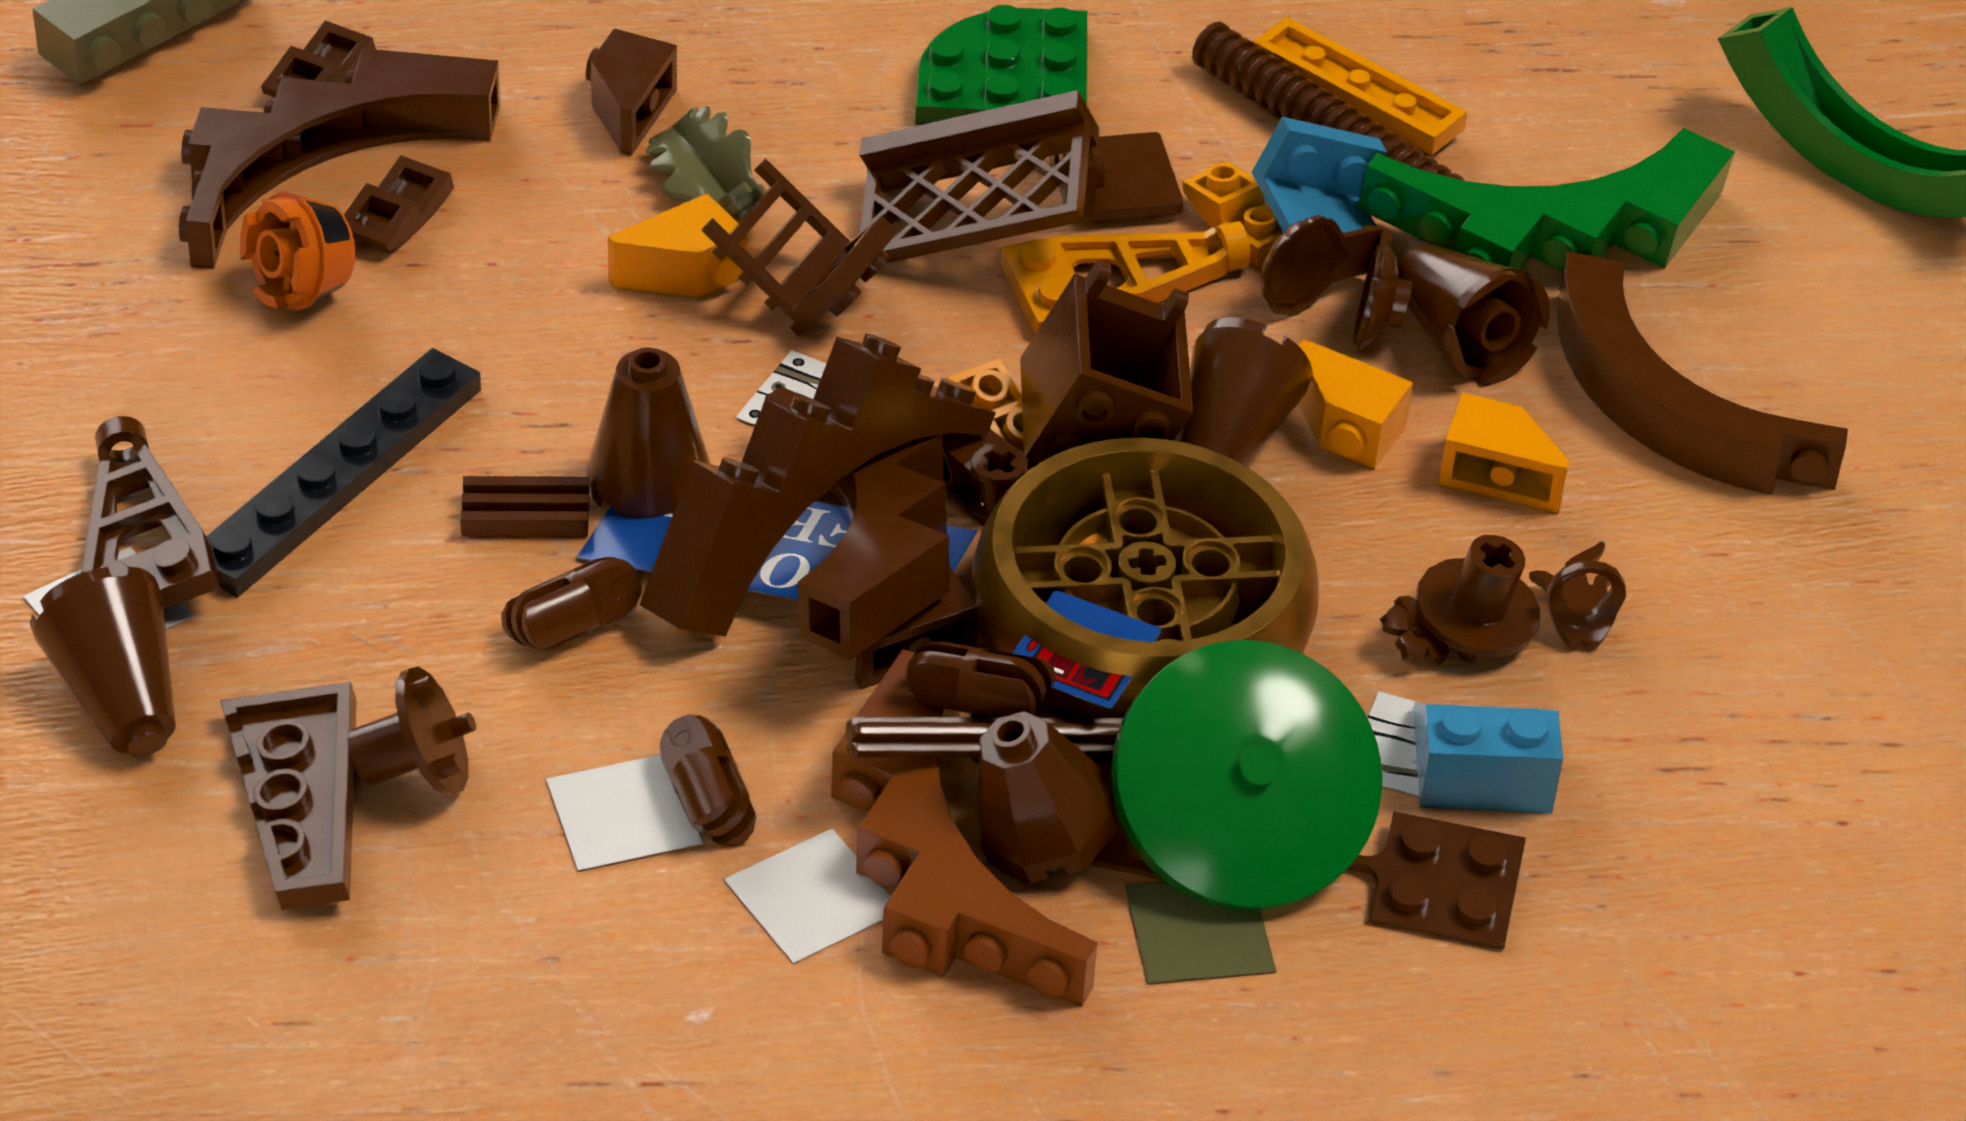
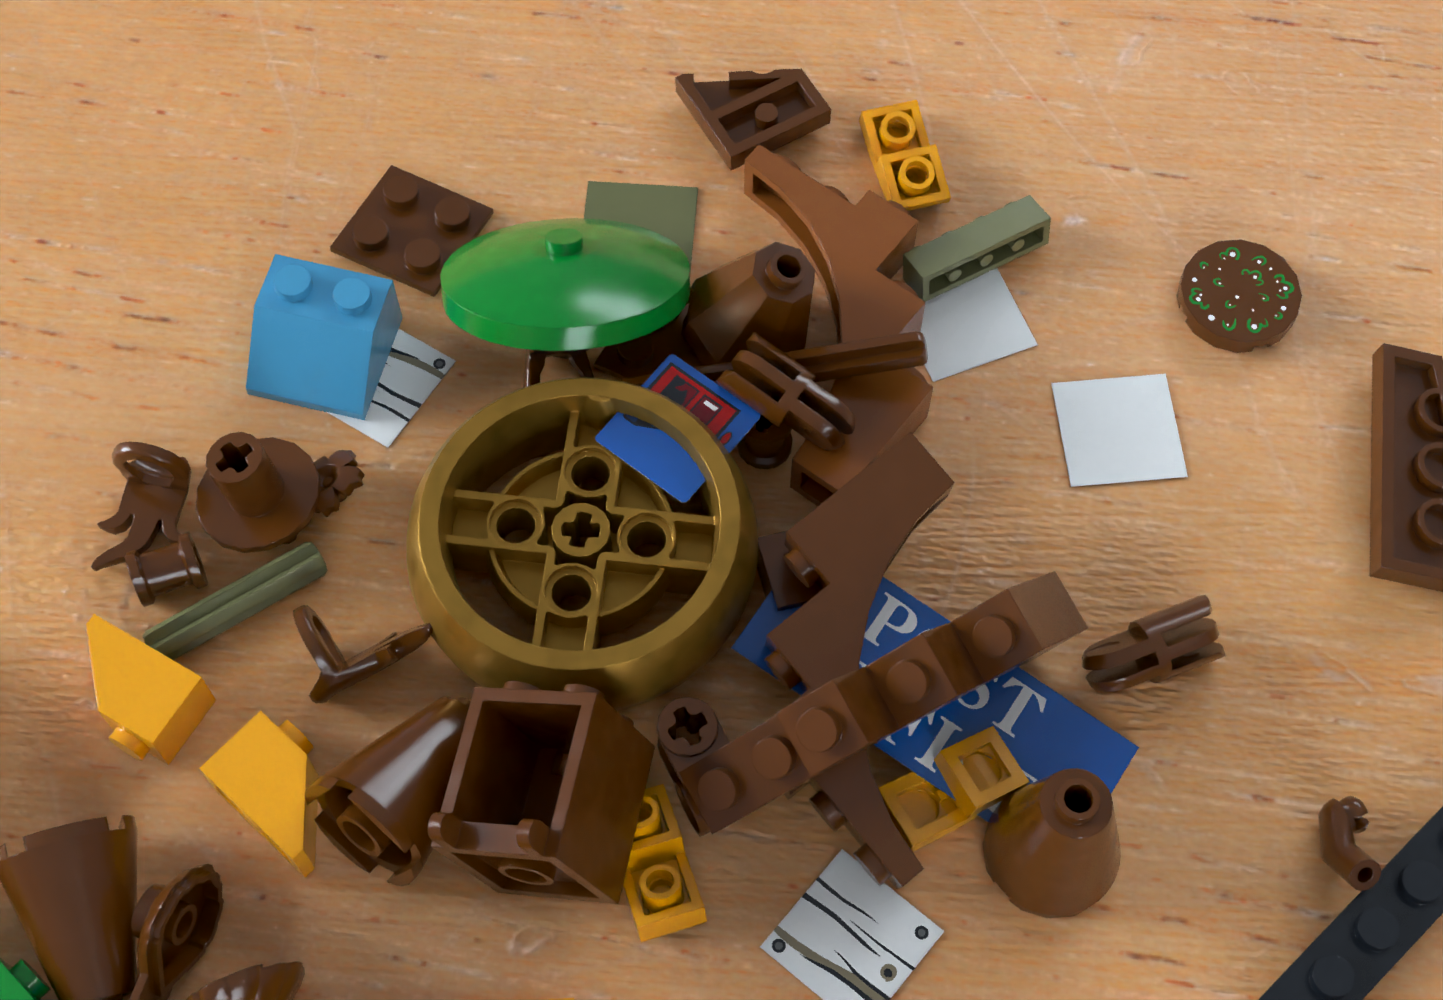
camera: 165 degrees left, 20 degrees up
reddish brown piece [348,666,476,796] -> none
reddish brown tile [460,476,590,536] -> none
reddish brown arm [659,714,756,846] -> none
none -> reddish brown bush [125,532,208,607]
none -> olive axle [143,542,327,660]
none -> reddish brown piece [293,605,433,703]
none -> reddish brown wing [675,68,831,170]
none -> light orange slope [859,100,951,211]
none -> olive piece [903,195,1051,302]
none -> reddish brown tile [1176,239,1302,353]
none -> reddish brown arm [1318,796,1381,891]

